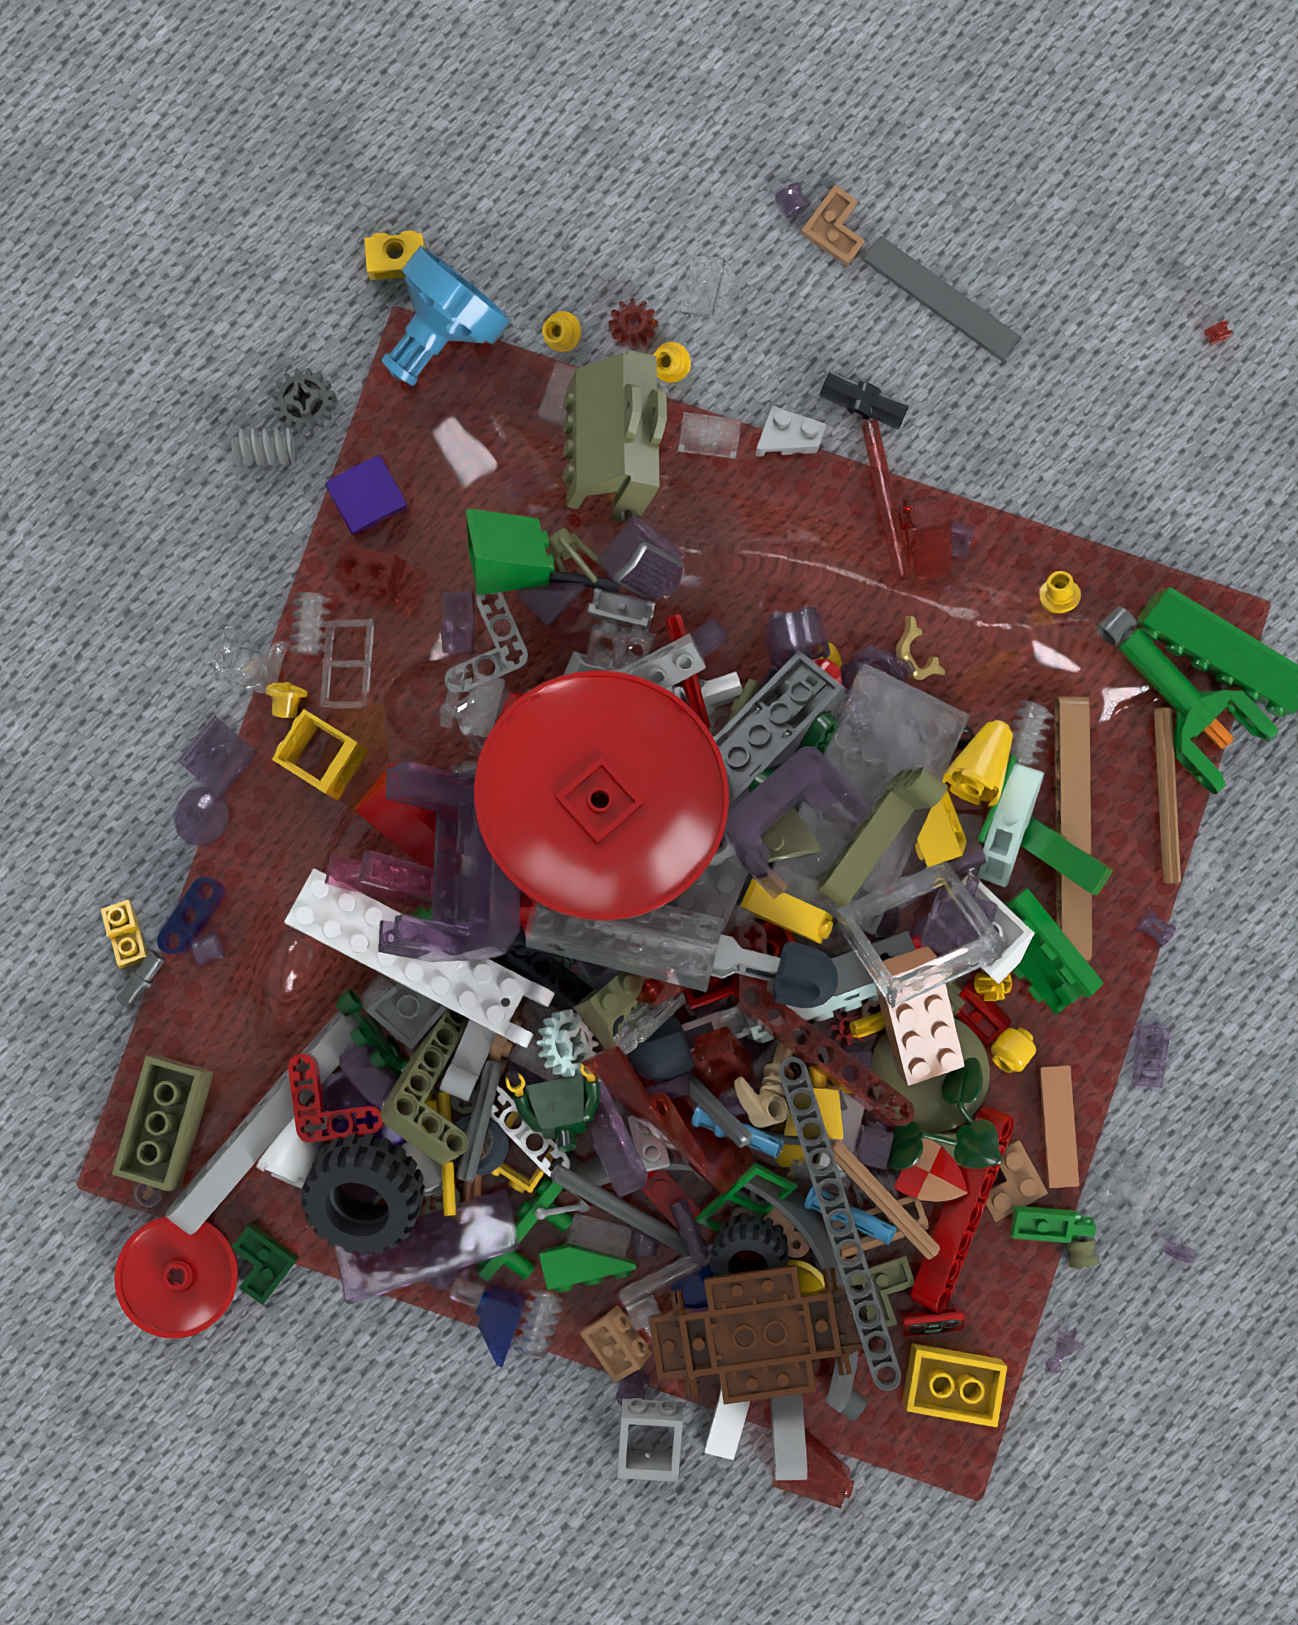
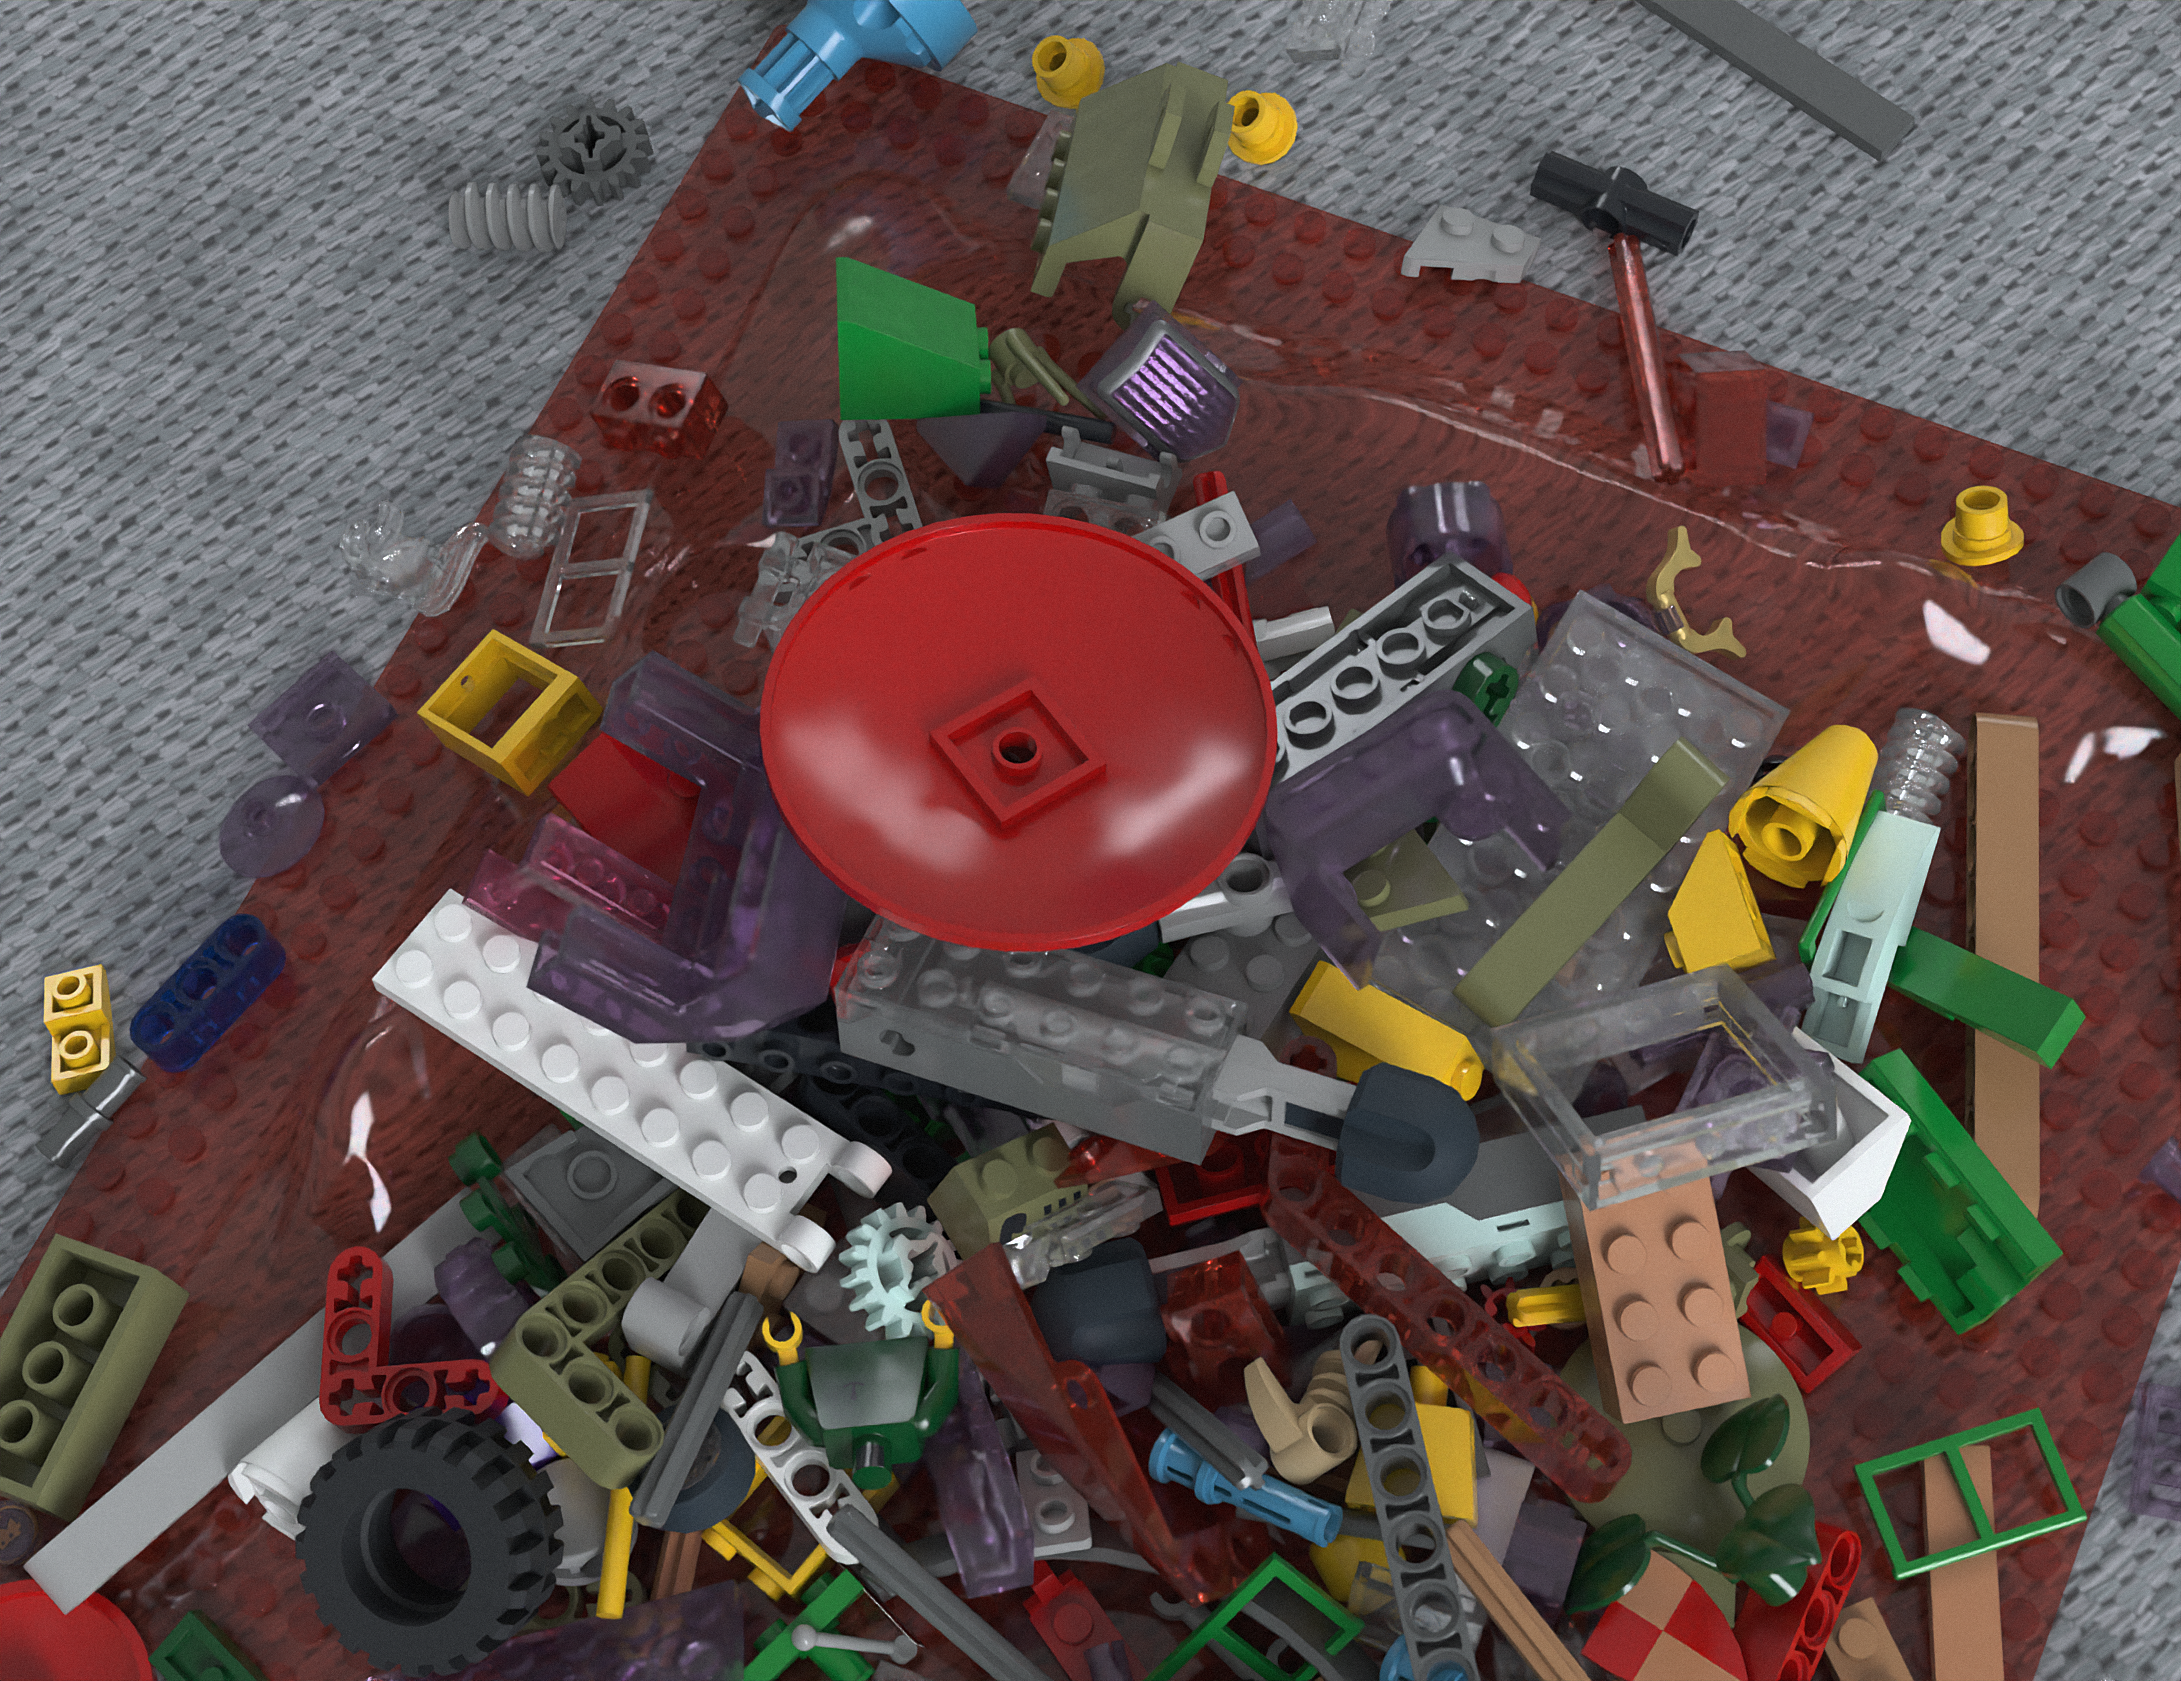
camera: 20 degrees right, 20 degrees down
clear purple wheel [191,930,225,967] -> none
yellow piece [266,682,308,718] -> none
dark purple slope [325,455,407,535] -> none
clear red gear [609,298,658,350] -> none
clear brick [678,412,742,459] -> none
yellow head [991,1028,1036,1073] -> none
none -> green window [1852,1407,2087,1581]

